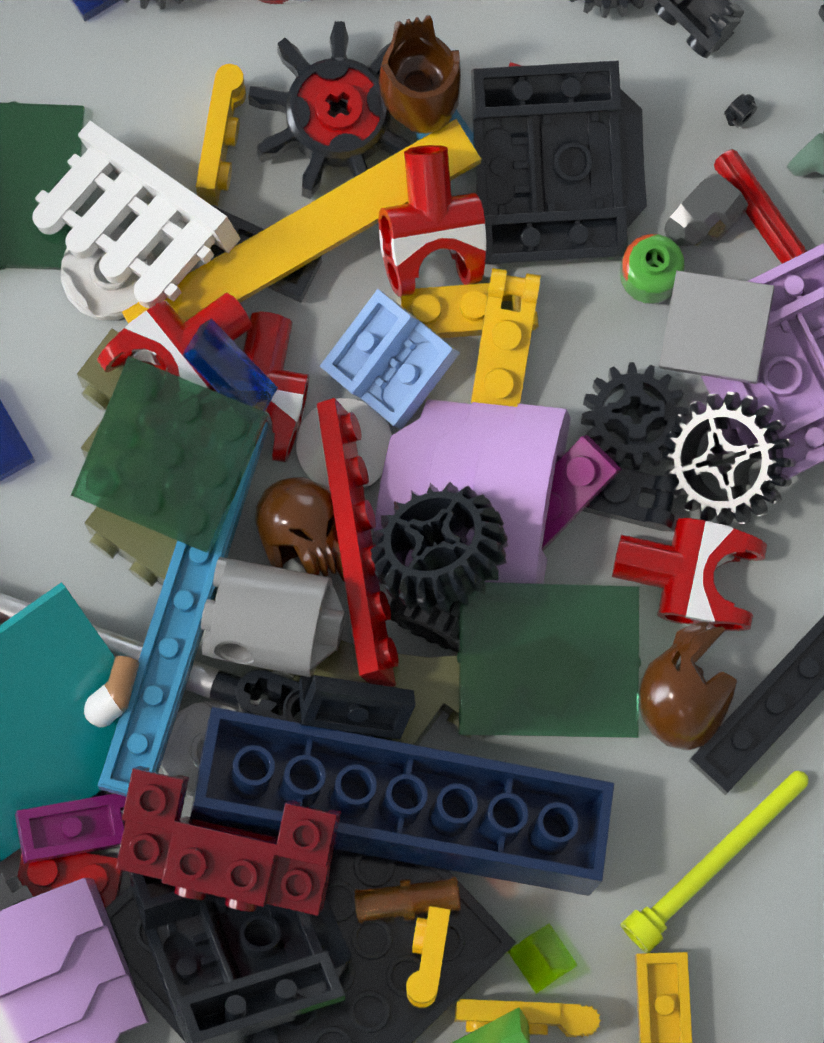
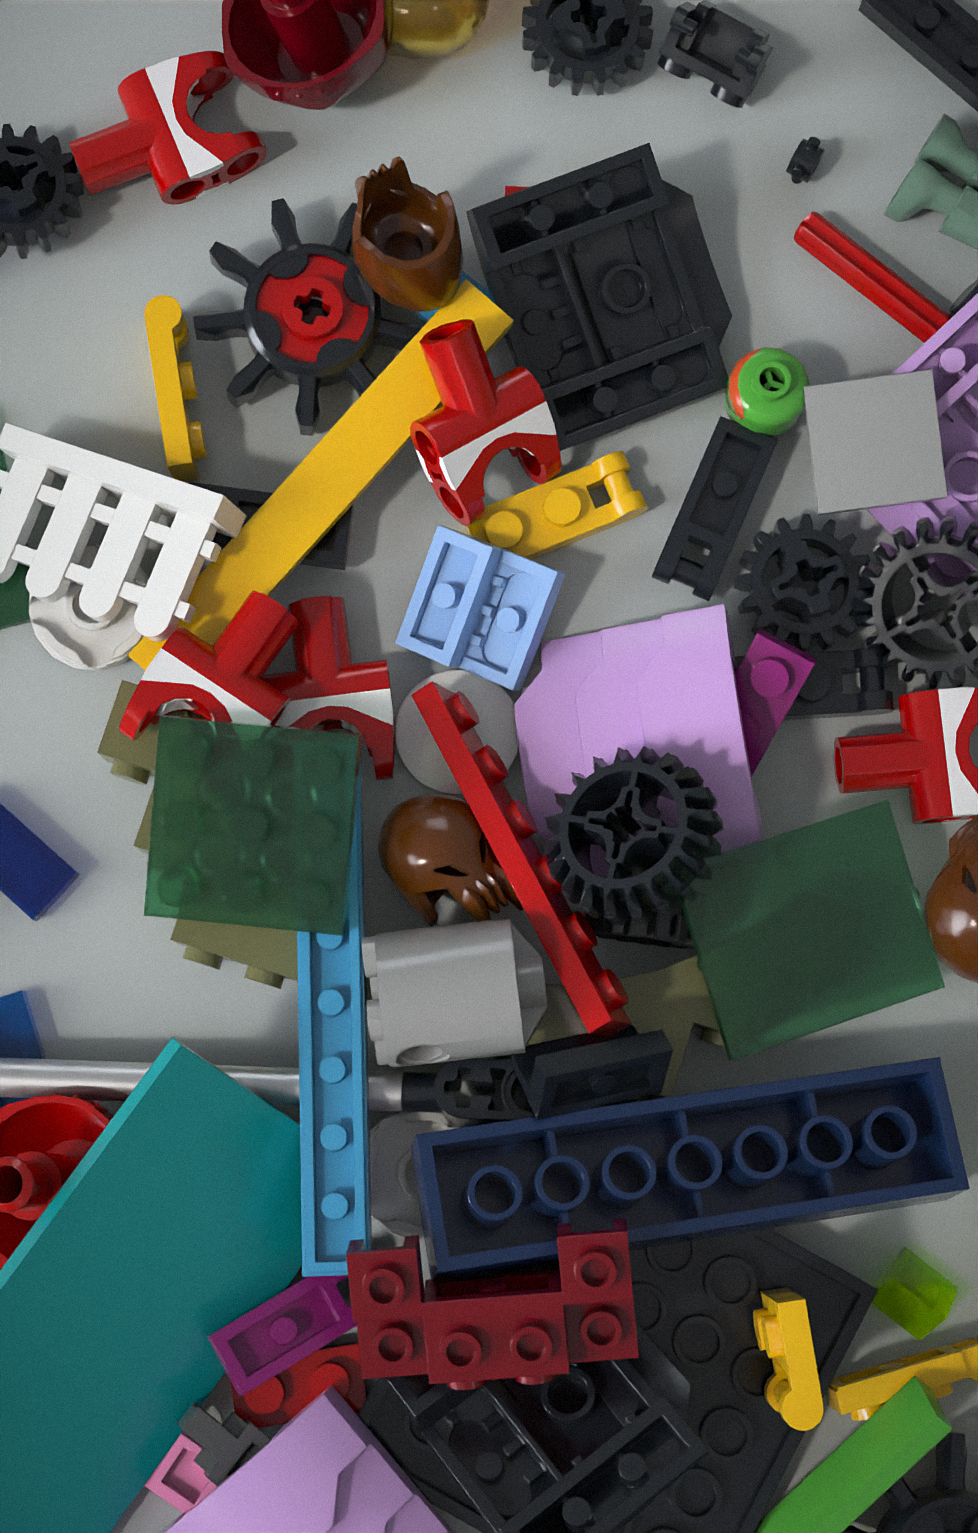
camera: 20 degrees left, 5 degrees up
arm [84,656,139,727] -> none
clear blue tile [183,318,278,425] -> none
clear orange pin [355,877,461,923] -> none
yellow plate [471,268,541,407] -> none
dark grey rock [664,174,748,247] -> none
none -> black plate [652,416,778,601]

